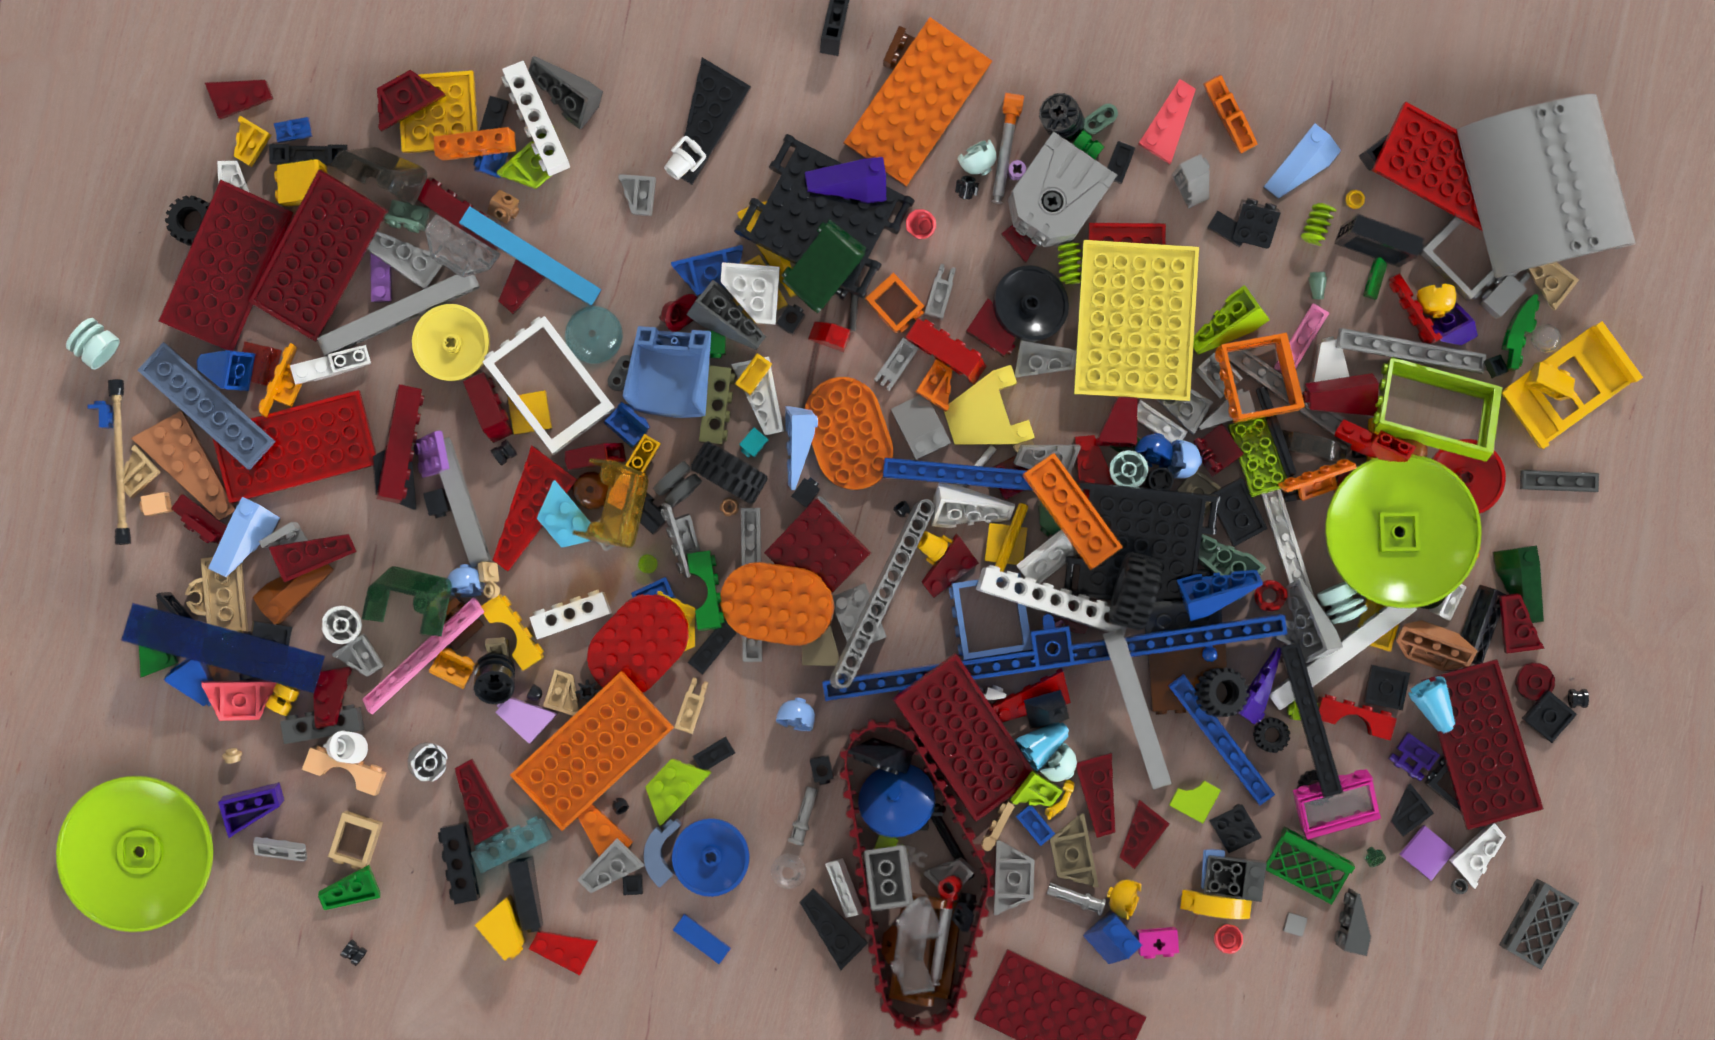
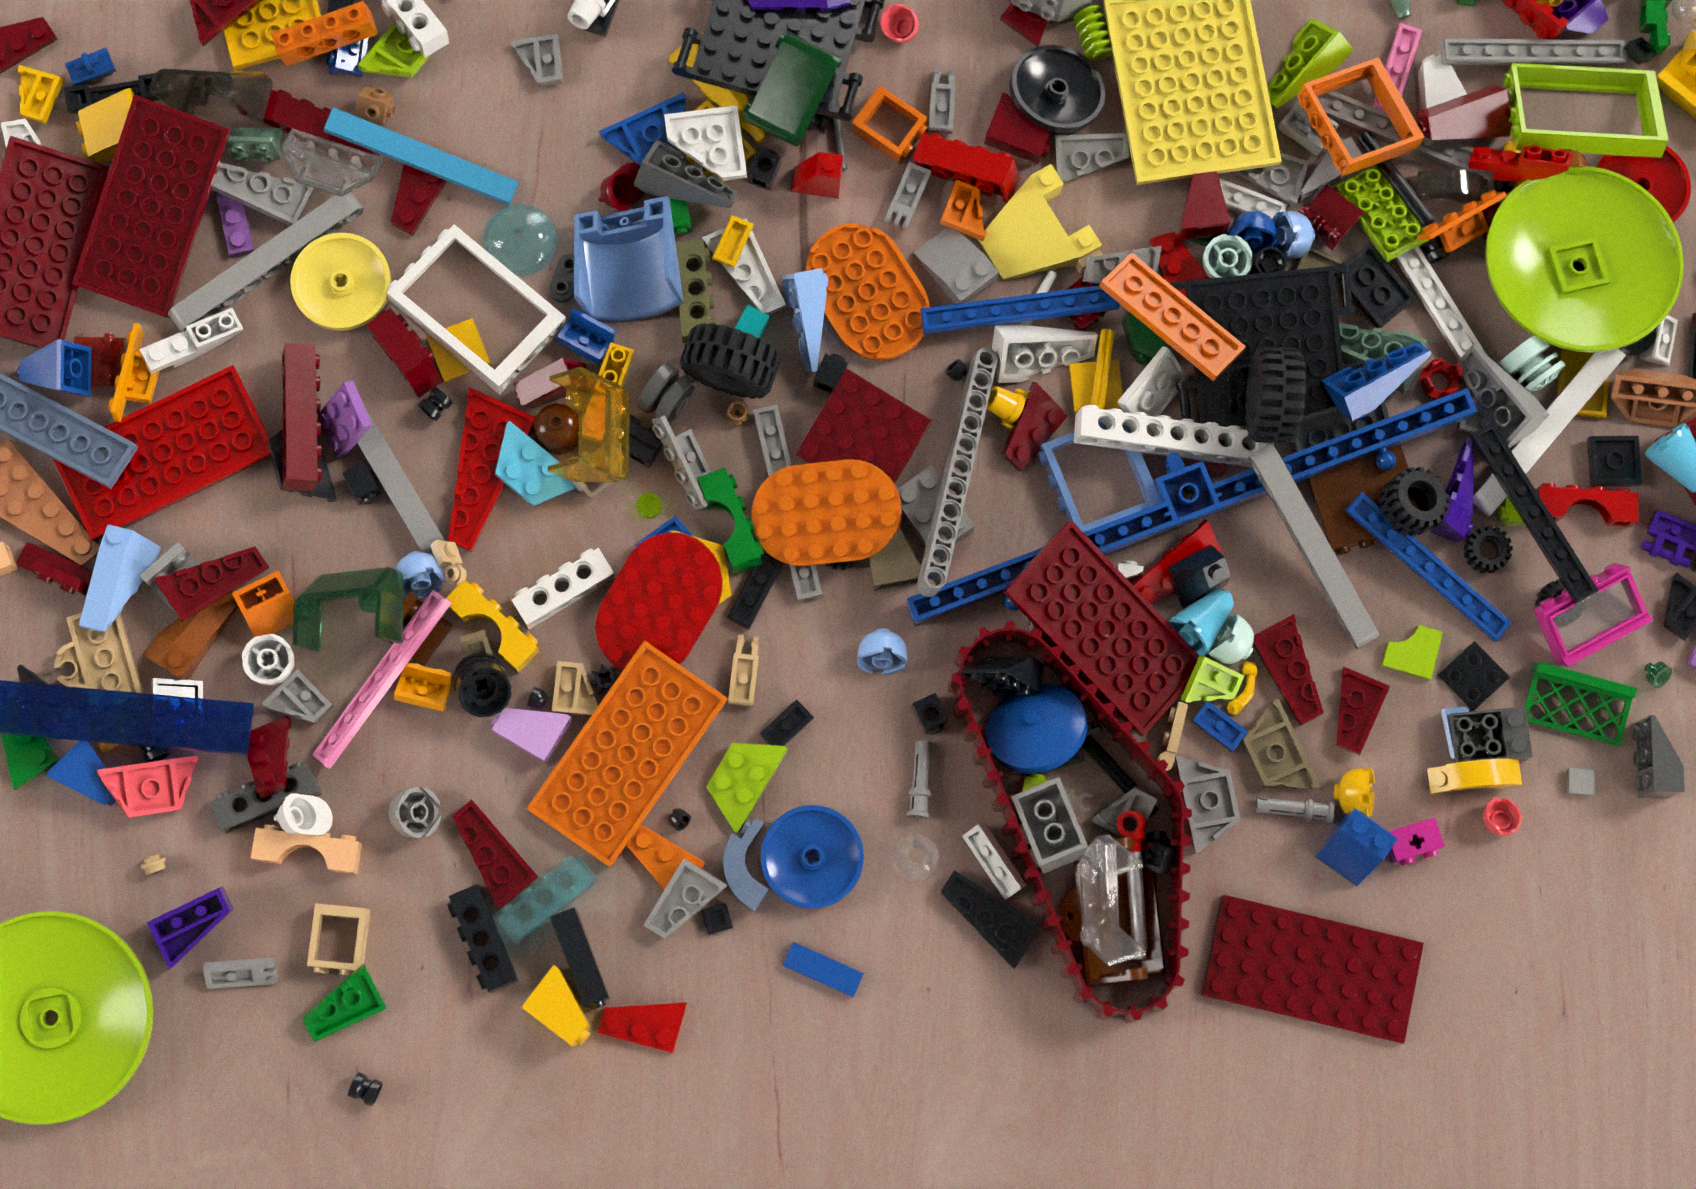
camera: 25 degrees left, 10 degrees down
yellow wheel [265,681,300,716] -> none
none -> orange slope [232,570,303,637]

